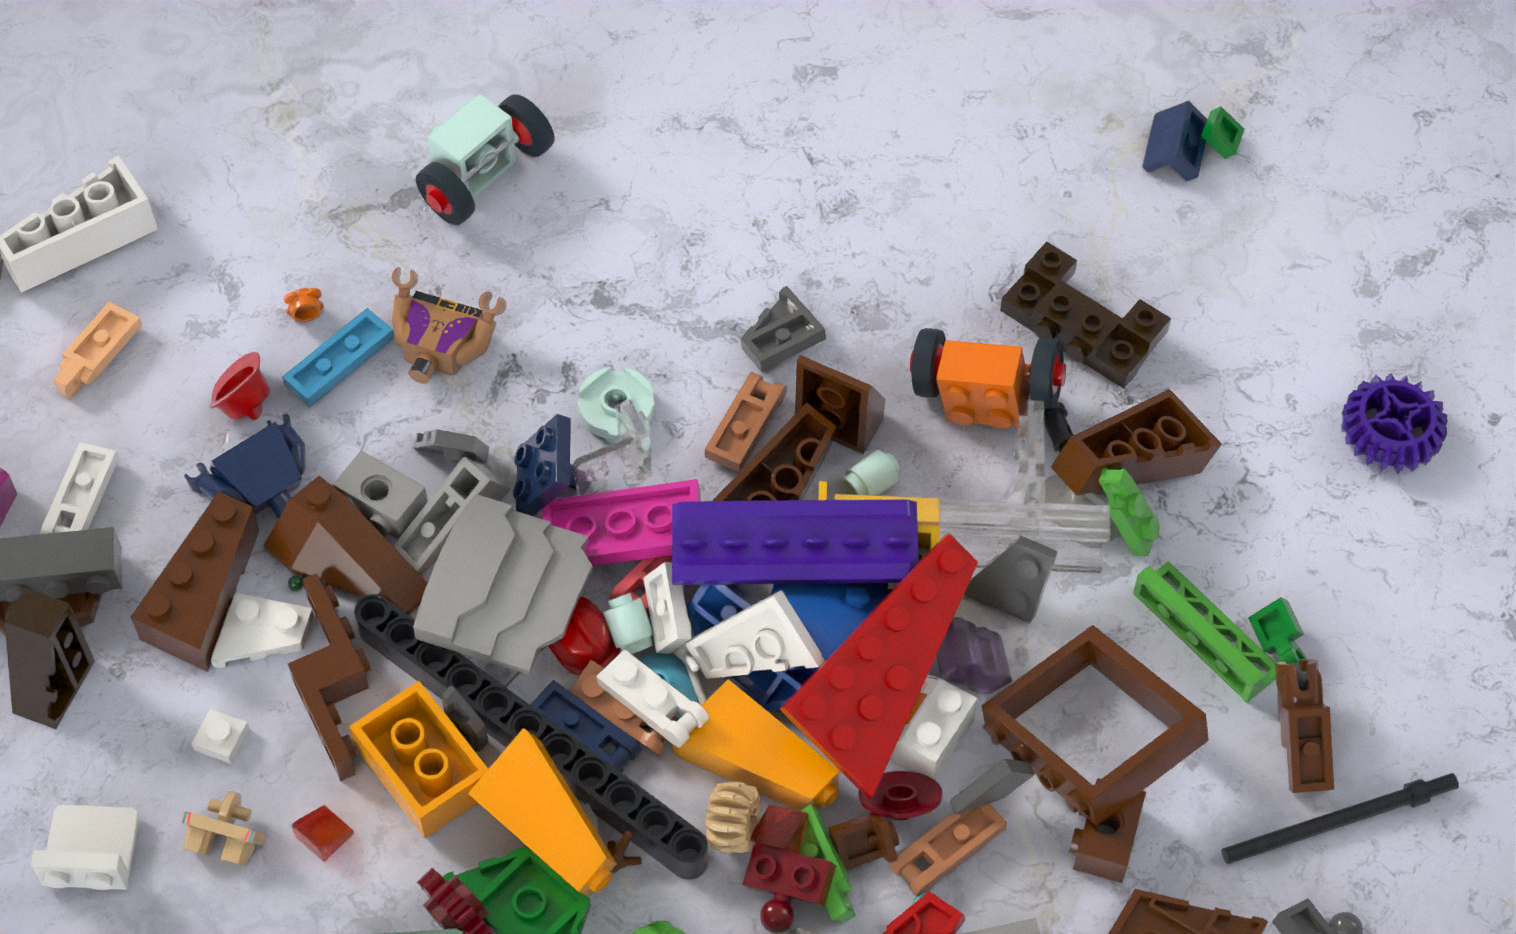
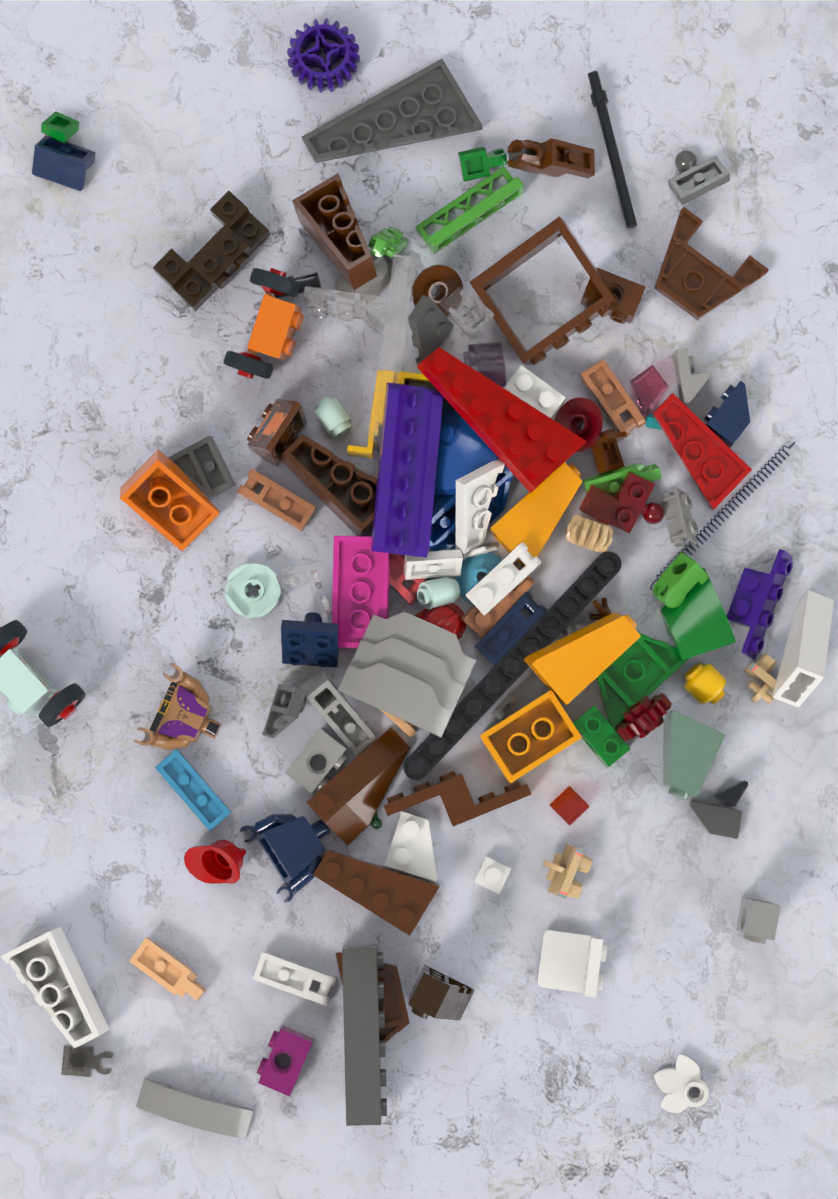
camera: 80 degrees left, 25 degrees up
orange plate [284,288,324,322] -> none
dark grey tile [950,759,1035,815] -> none
none -> orange slope [120,449,220,551]
none -> dark grey wing [302,59,483,163]
none -> reddish brown dish [412,265,463,317]
none -> clear slope [440,286,494,336]
none -> green brick [573,705,631,768]
none -> clear pink piece [630,365,669,419]

